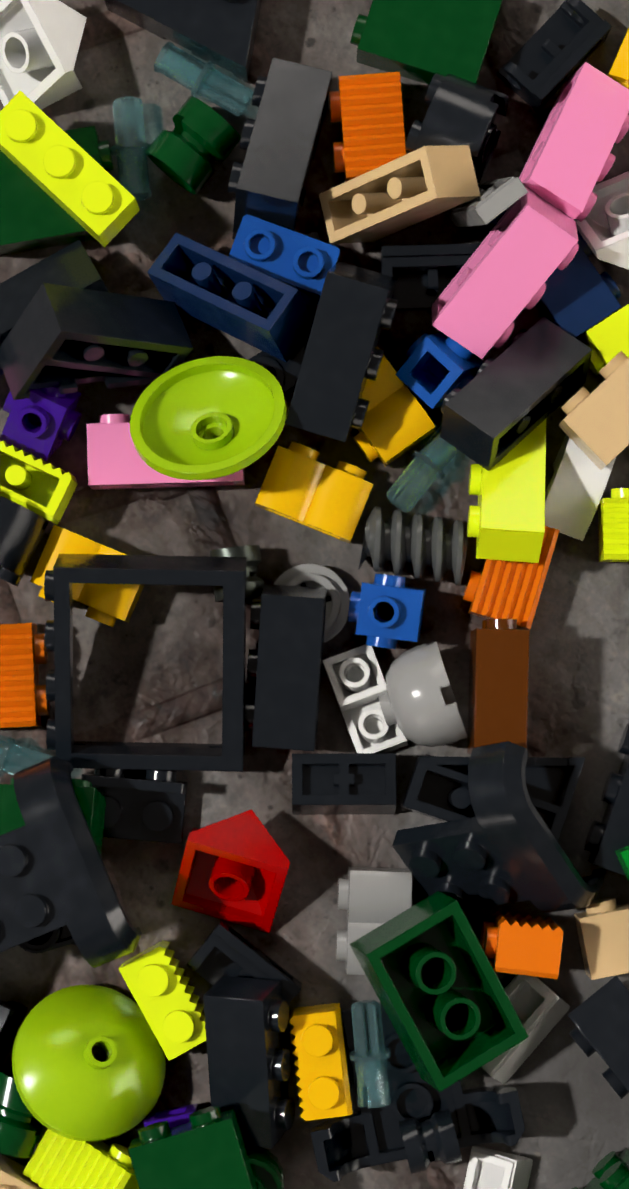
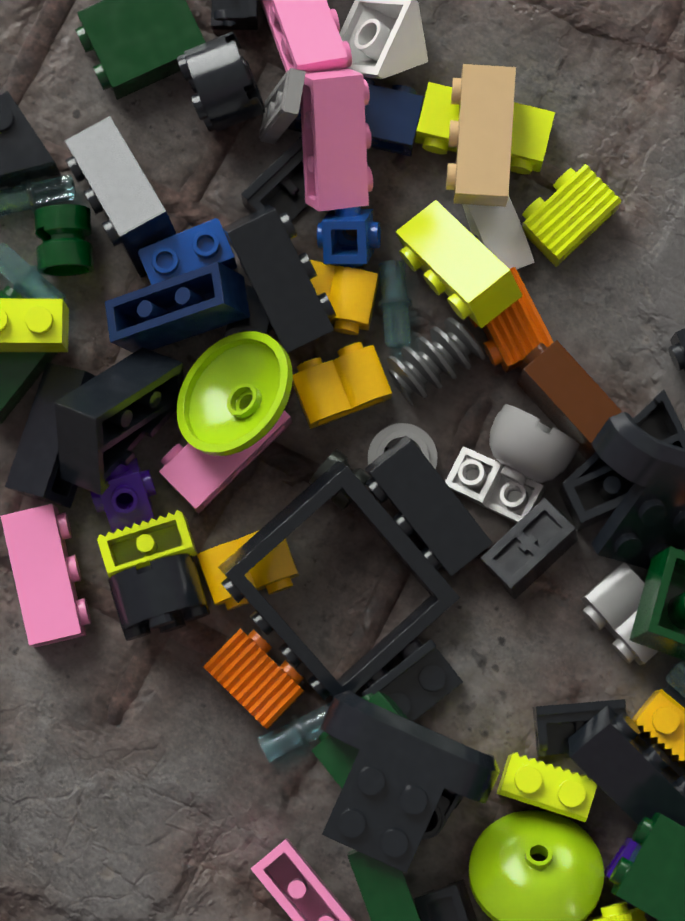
camera: 45 degrees left, 5 degrees down
red slope [171,809,290,933] -> none
tan brick [319,145,480,244] -> none
orange brick [329,72,406,182] -> none
blue brick [348,573,426,649] -> none
black brick [440,317,592,471] -> none

